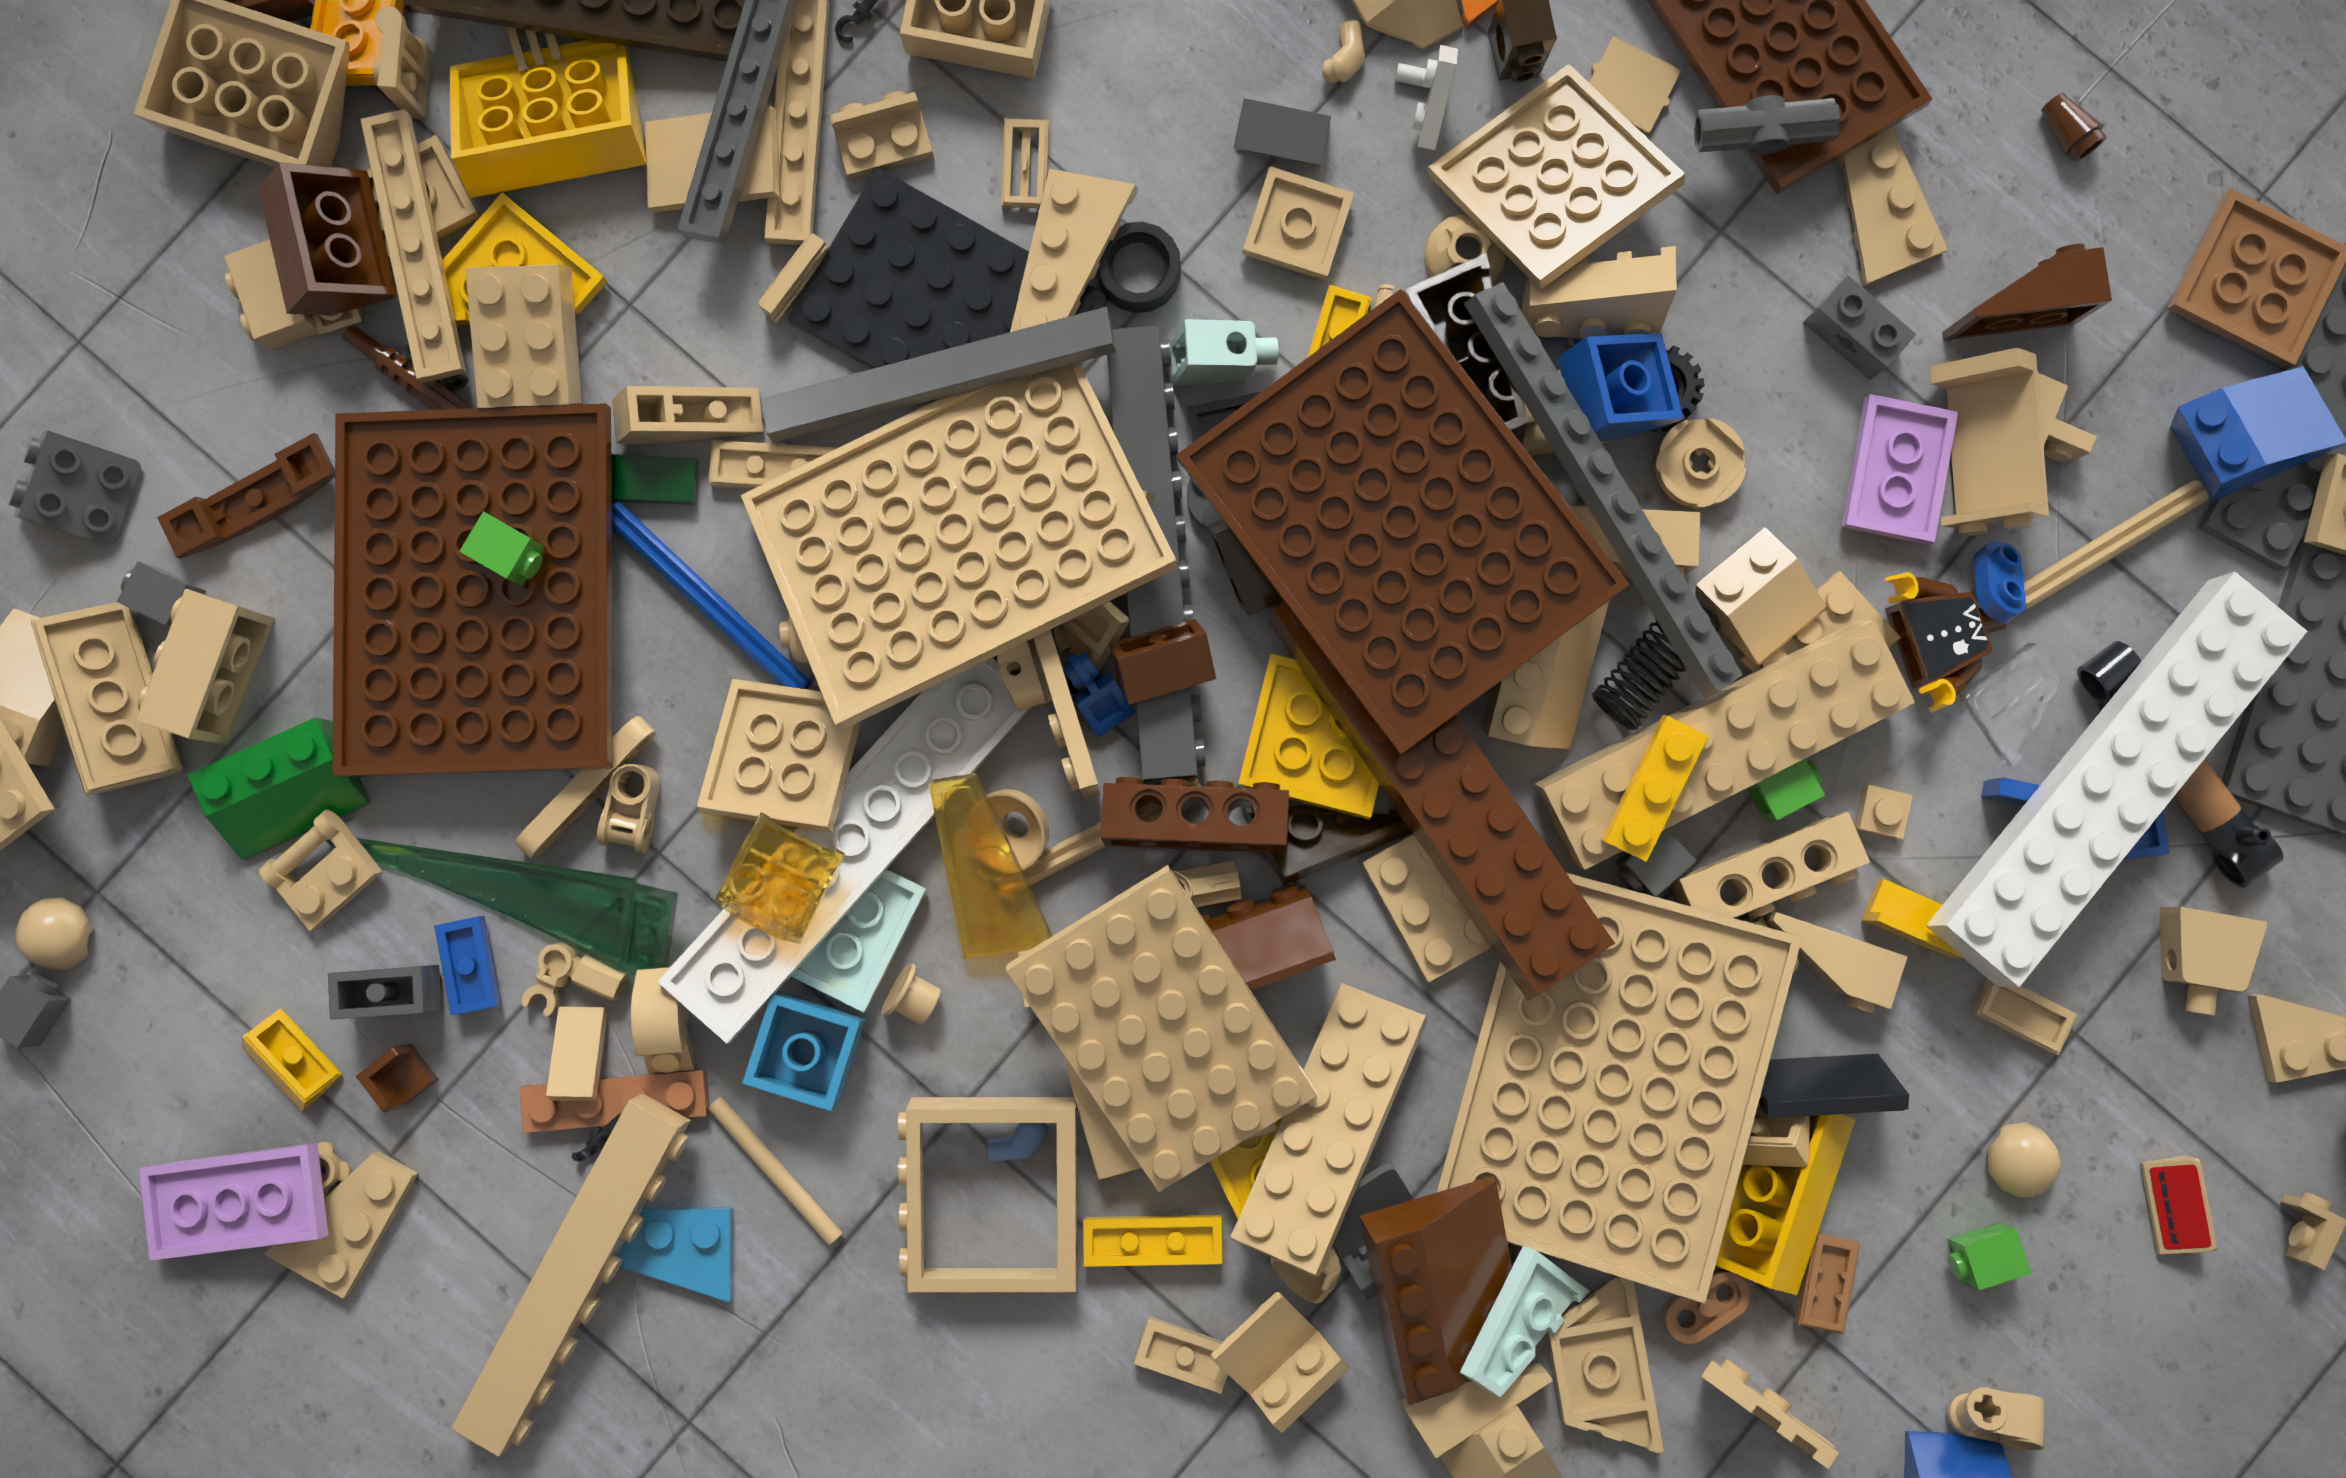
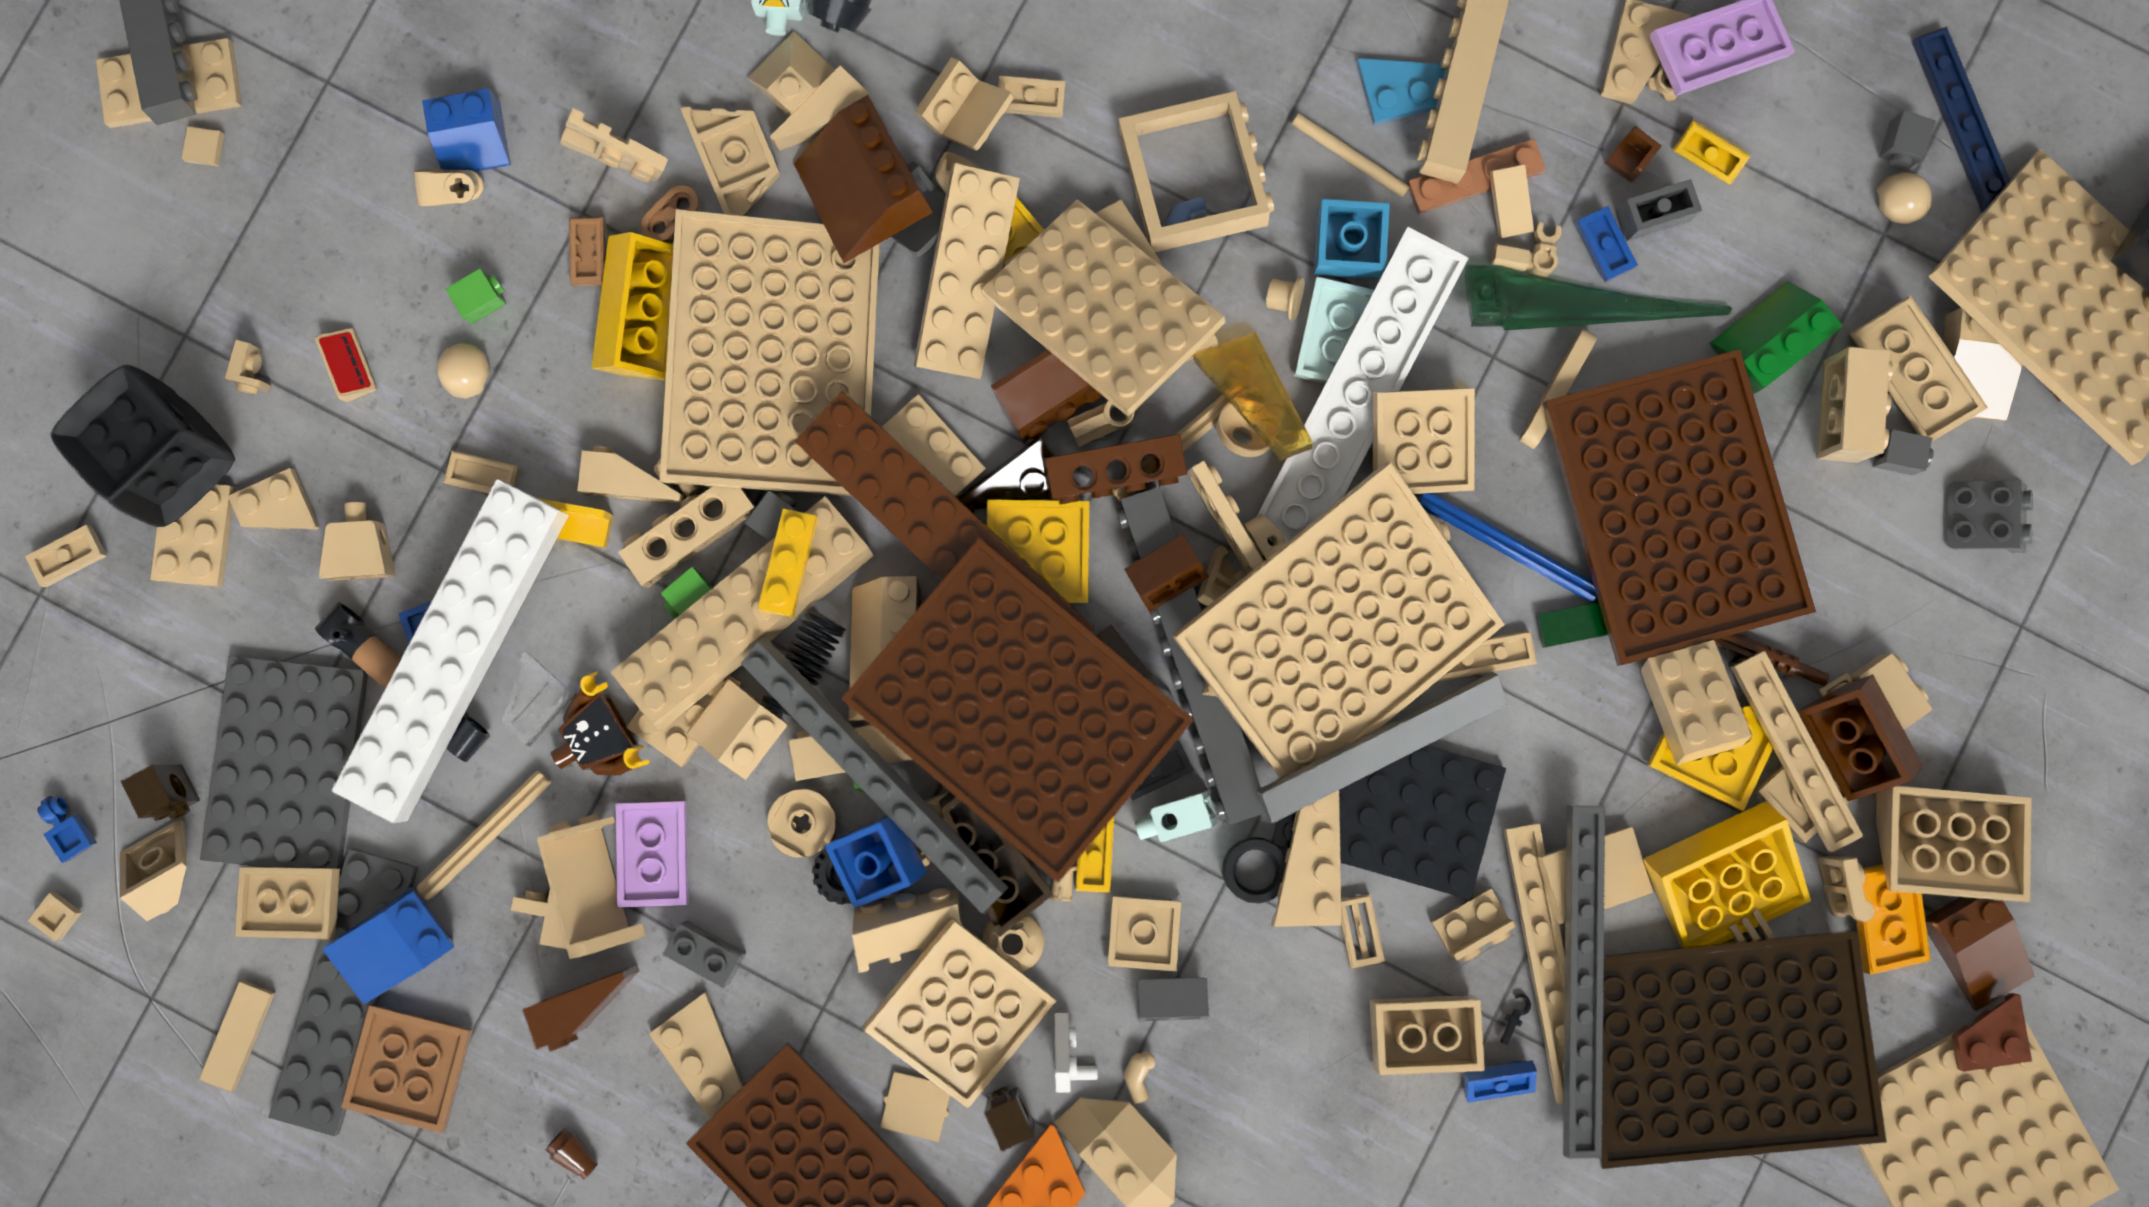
camera: 170 degrees right, 0 degrees up
reddish brown slope [157,433,335,558] -> none
tan plate [259,810,383,931] -> none
bright green brick [459,511,545,586] -> none
black hand [571,1114,621,1162] -> none
tan piece [597,764,661,854] -> none
tan slope [612,386,763,444] -> none
tan brick [631,967,696,1074] -> none
clear yellow slope [716,812,845,944] -> none
tan tile [758,233,828,325] -> none
blue plate [1062,651,1136,737] -> none
yellow plate [1083,1215,1222,1267] -> none
light aqua wing [1460,1246,1590,1398] -> none
dark grey piece [1694,95,1840,155] -> none
tan slope [1742,1108,1810,1167] -> none
black tile [1759,1054,1909,1118] -> none
tan plate [1855,785,1913,840] -> none
blue plate [1974,541,2026,623] -> none
blue tile [1981,777,2040,806] -> none

